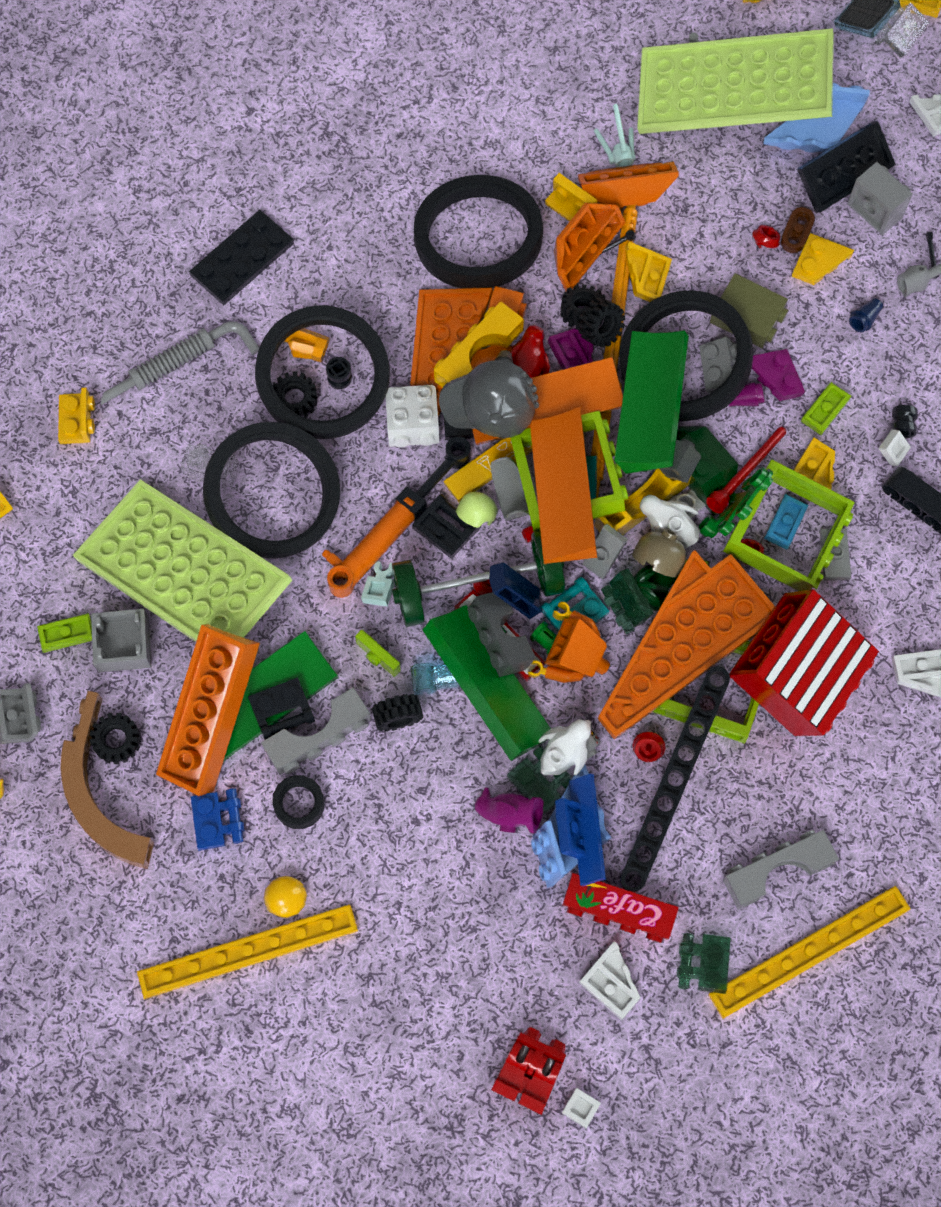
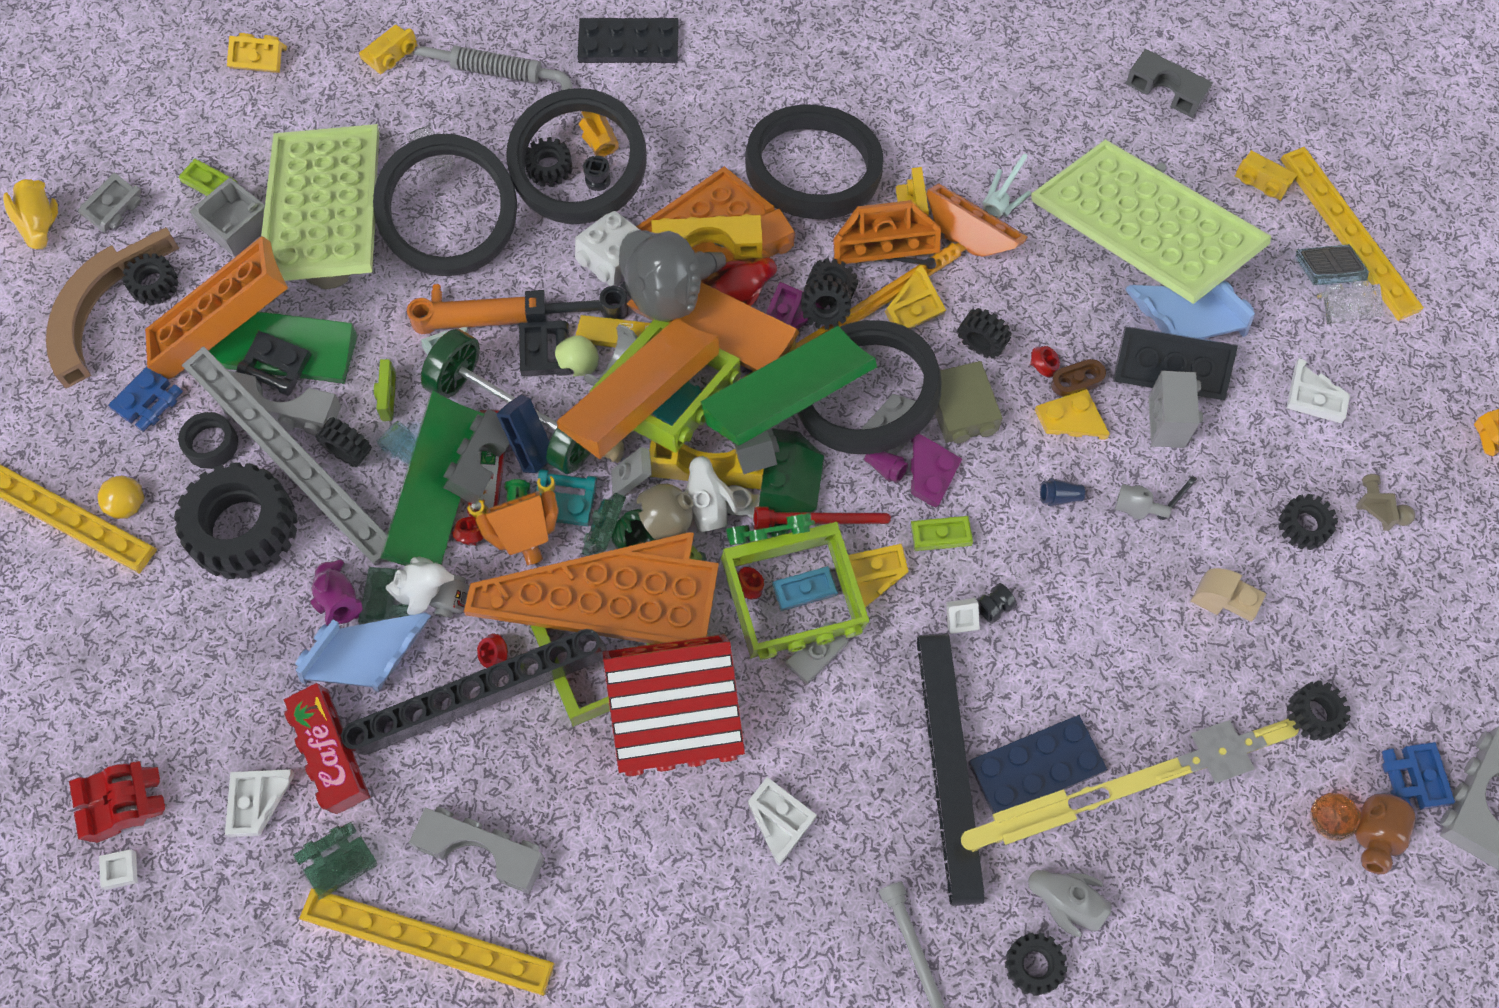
camera: 45 degrees right, 5 degrees down
blue bracket [555,773,606,886] -> none
none -> black tyre [174,462,298,579]
none -> light grey plate [182,346,387,566]
none -> red hat [452,517,484,546]
none -> black tyre [957,308,1012,359]

